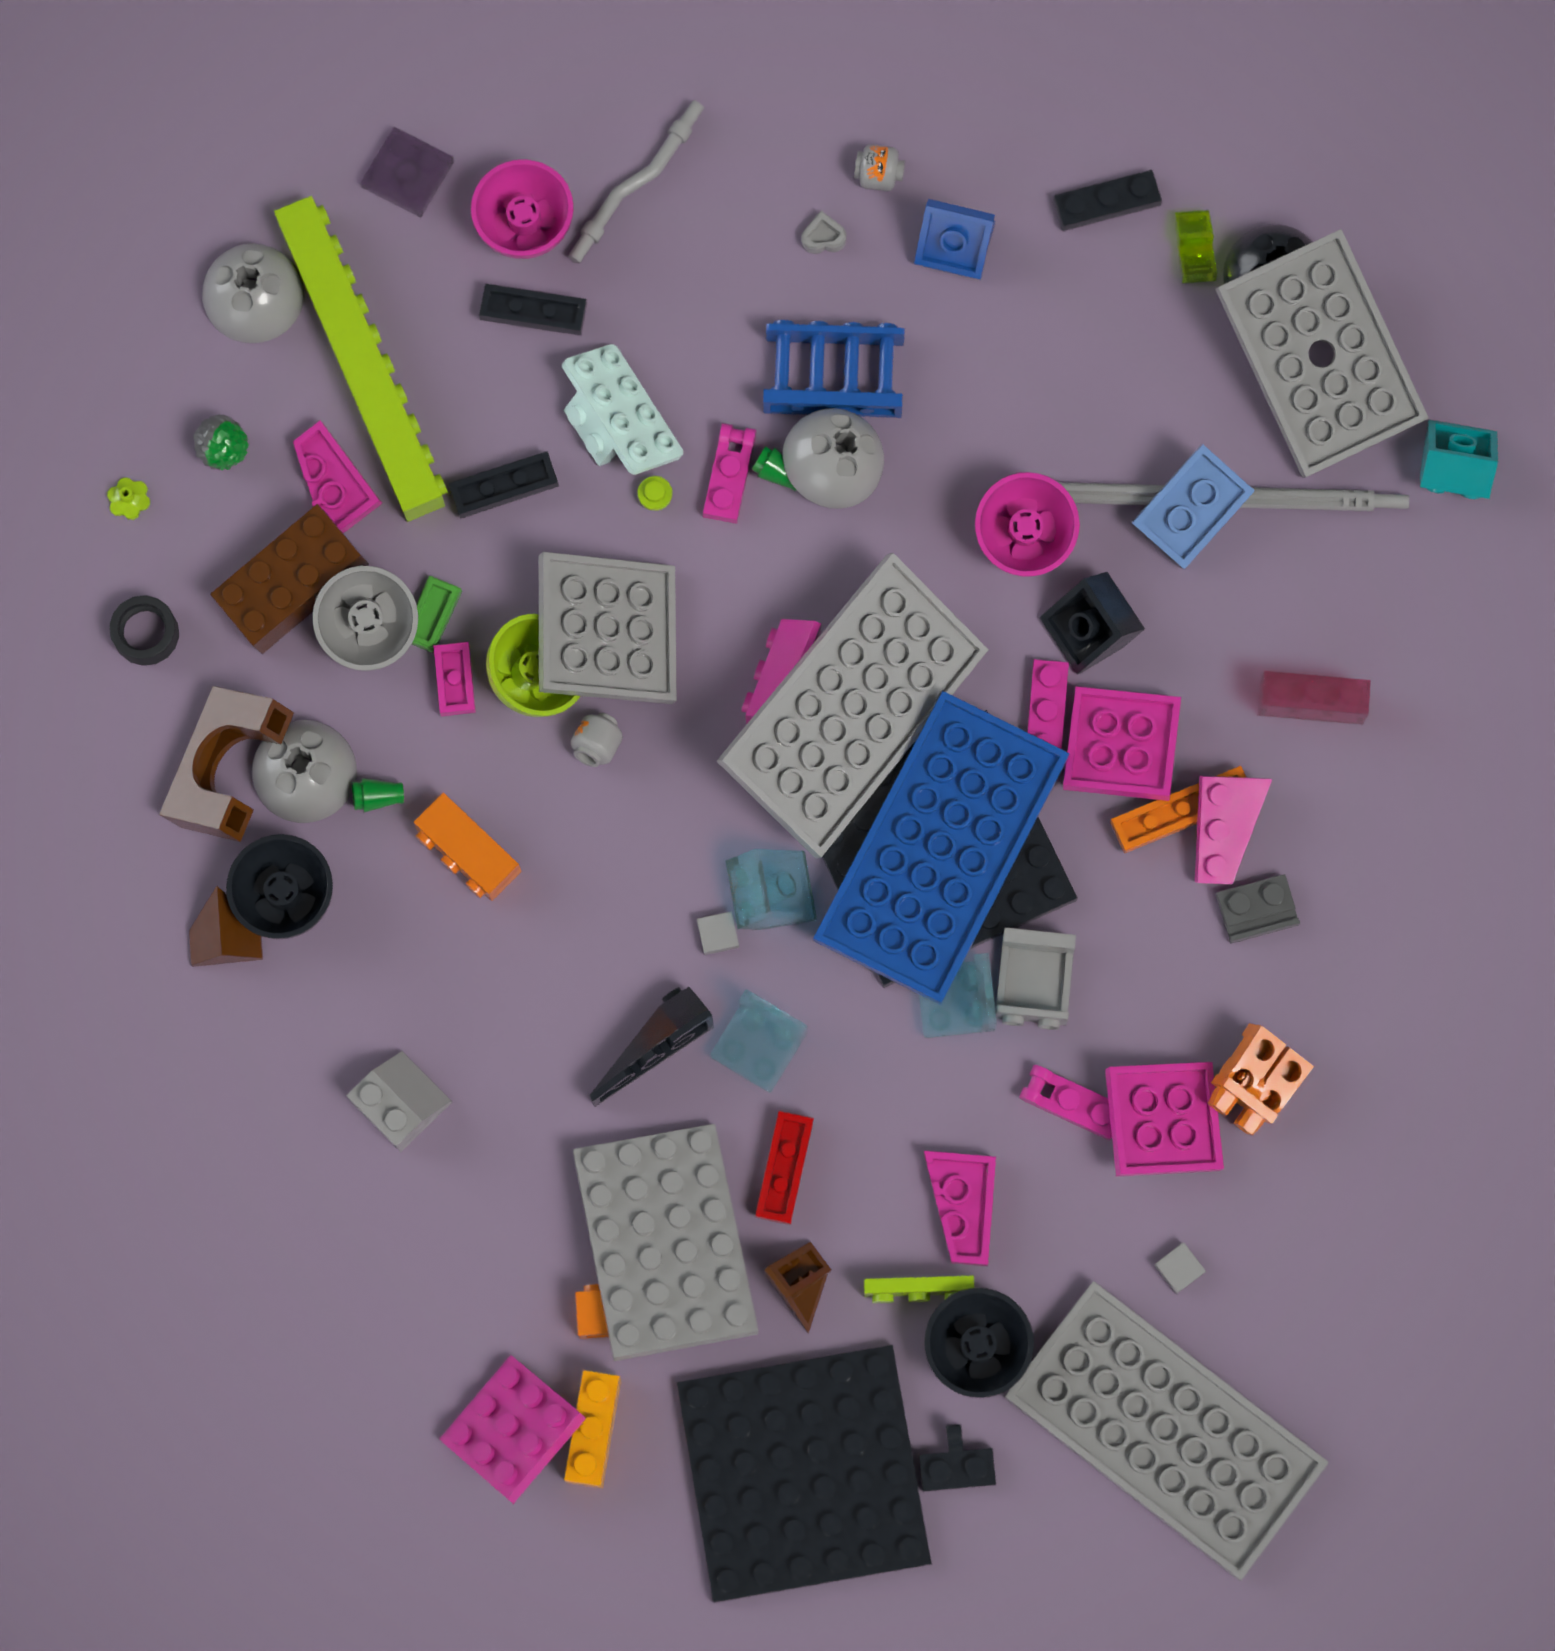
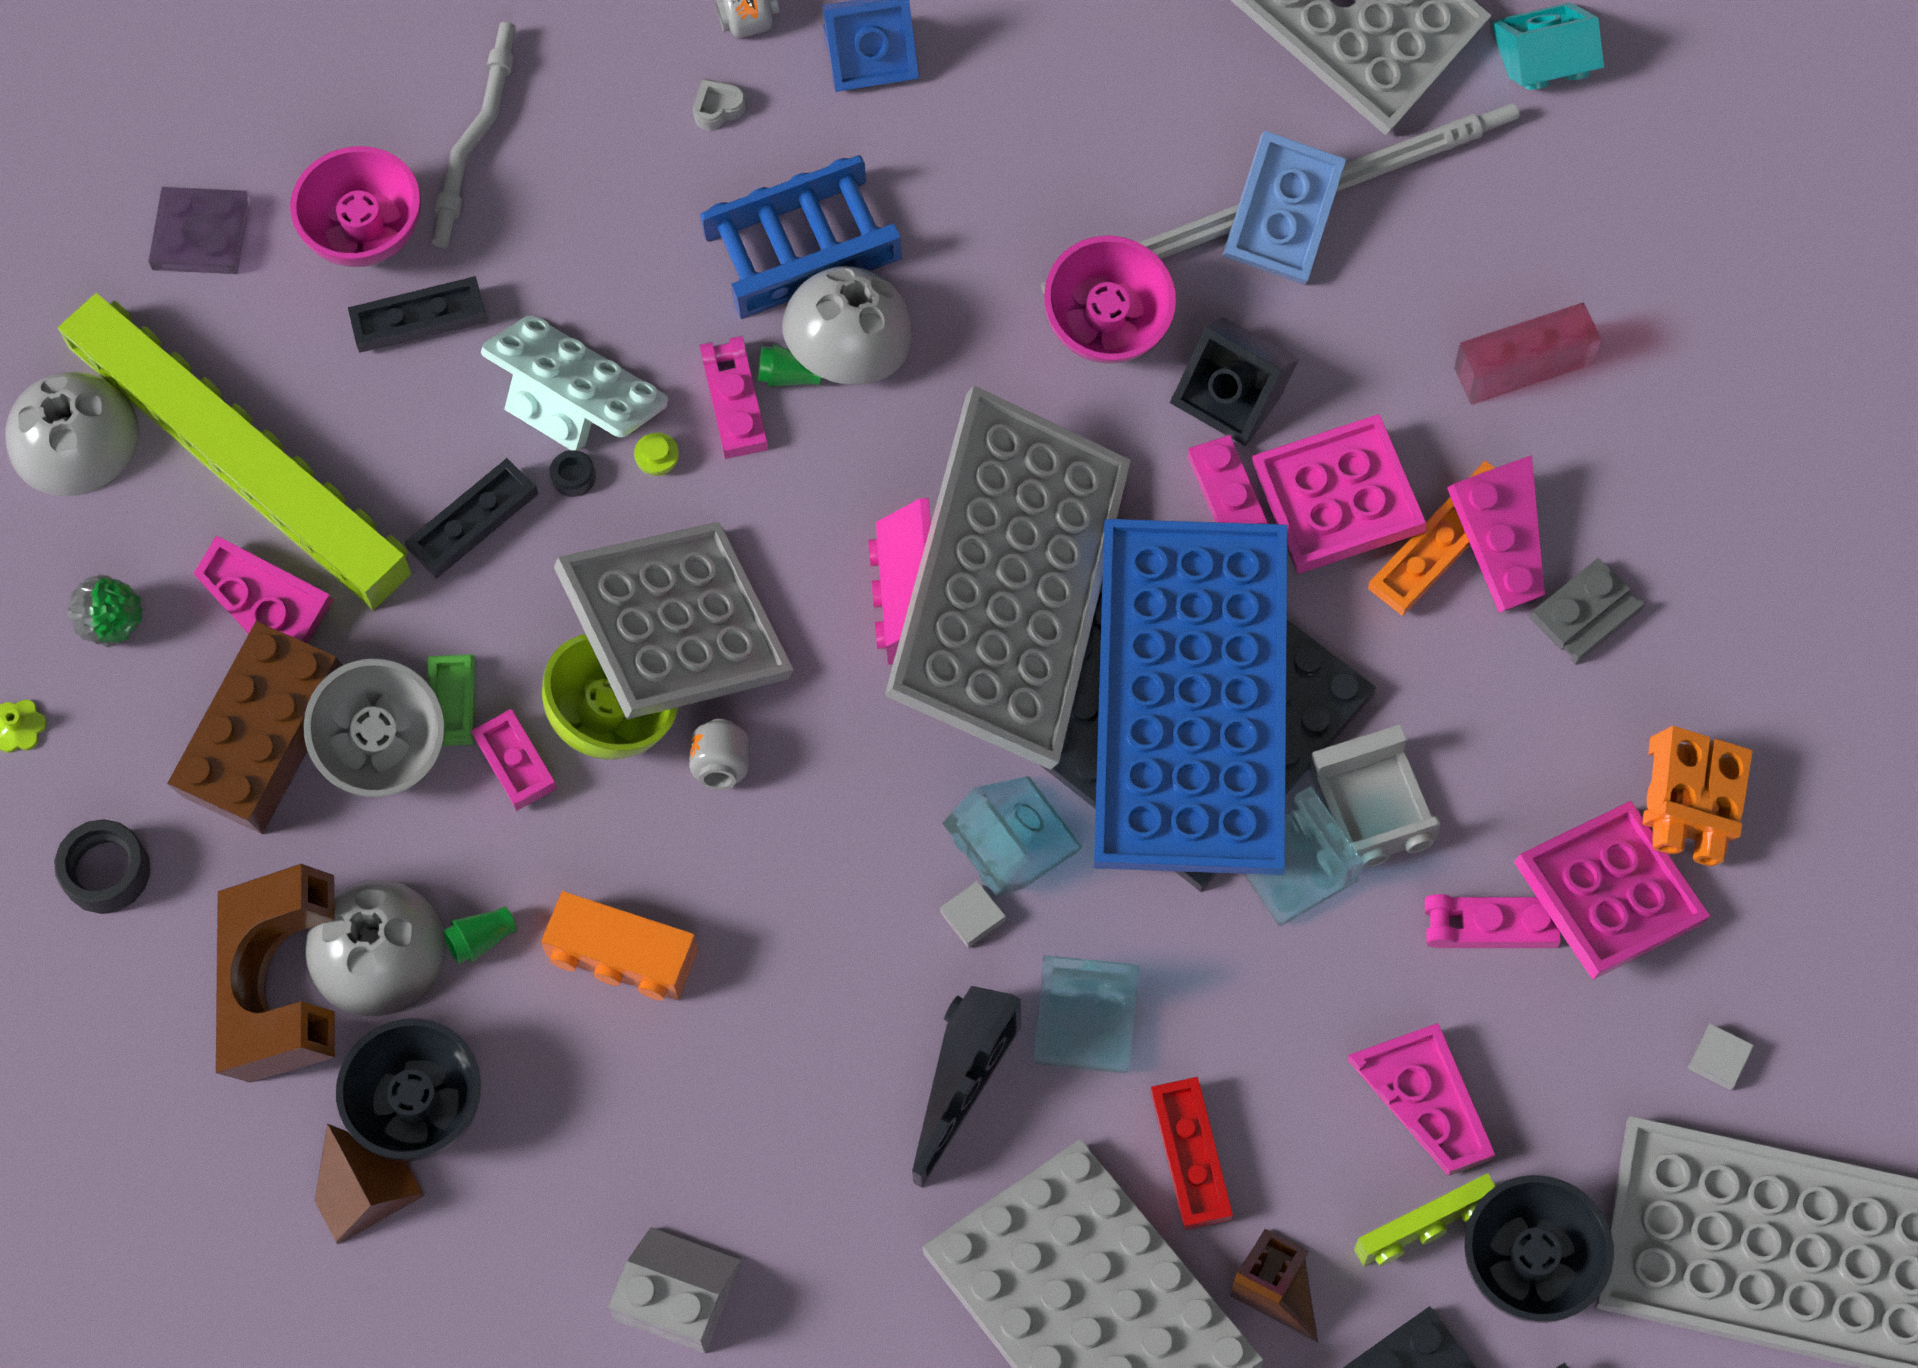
camera: 25 degrees left, 10 degrees down
none -> black tile [550,450,596,497]

